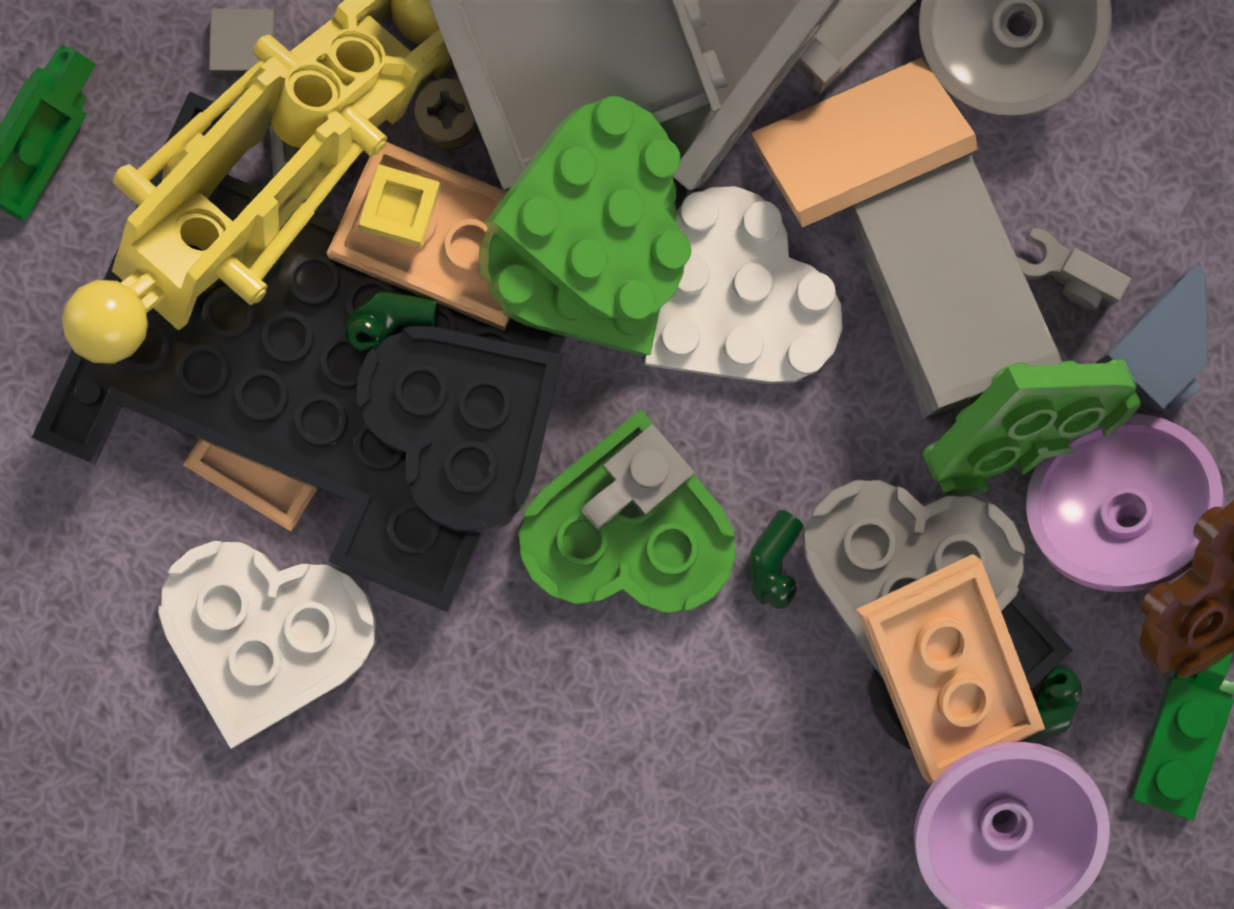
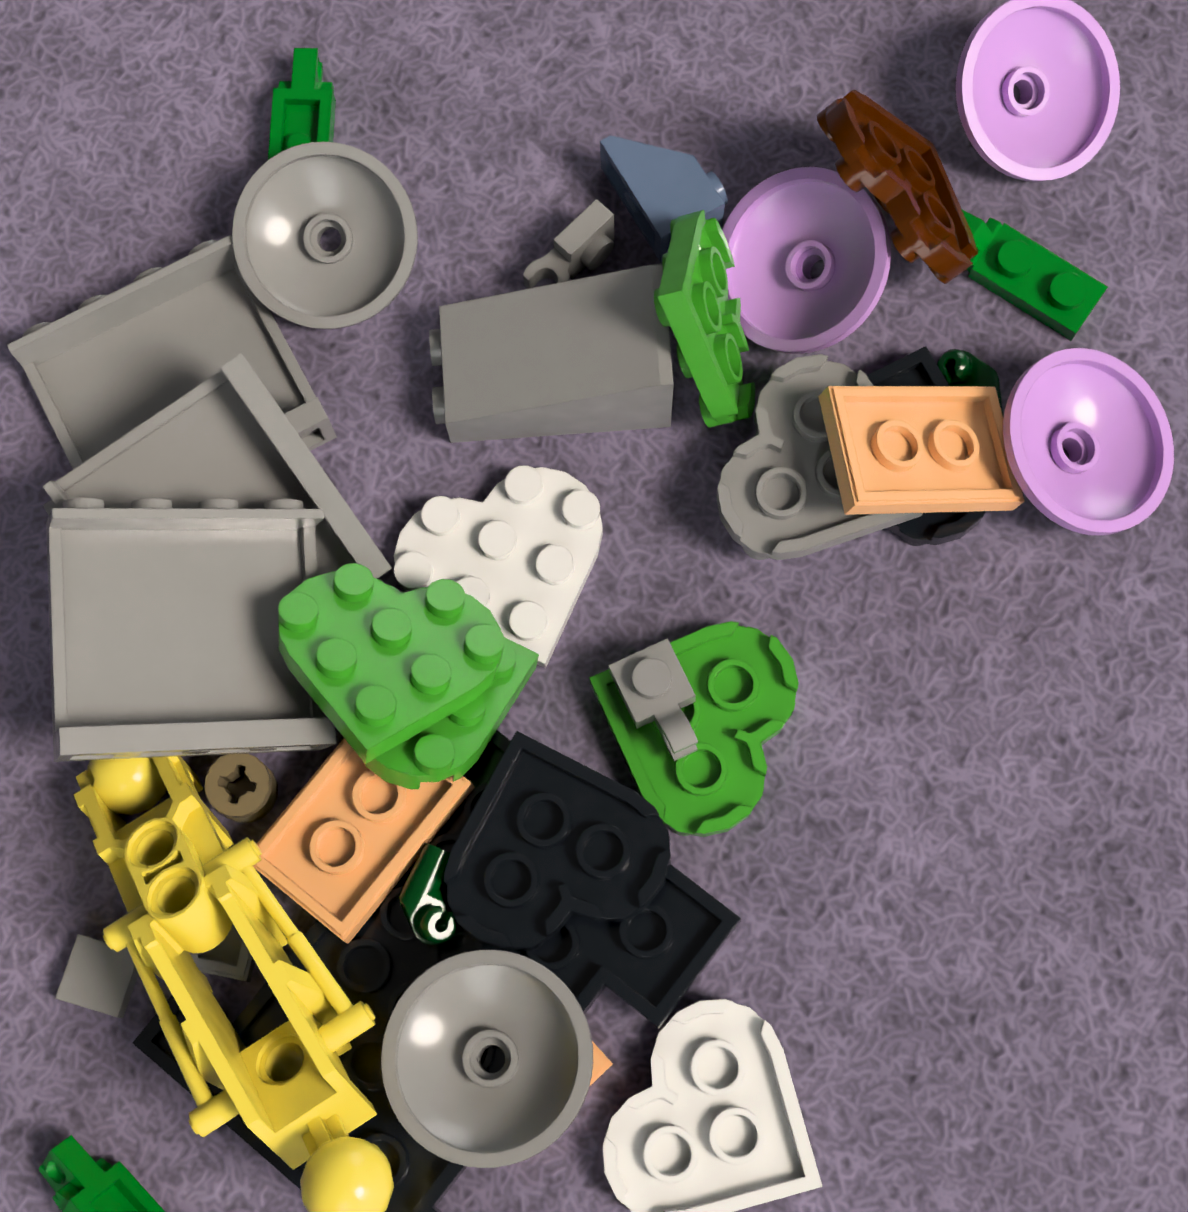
camera: 70 degrees left, 10 degrees down
light yellow plate [358,164,441,249] -> none
dark green arm [750,510,804,609] -> none
light nougat tile [751,57,978,228] -> none
none -> light grey dish [381,950,593,1168]

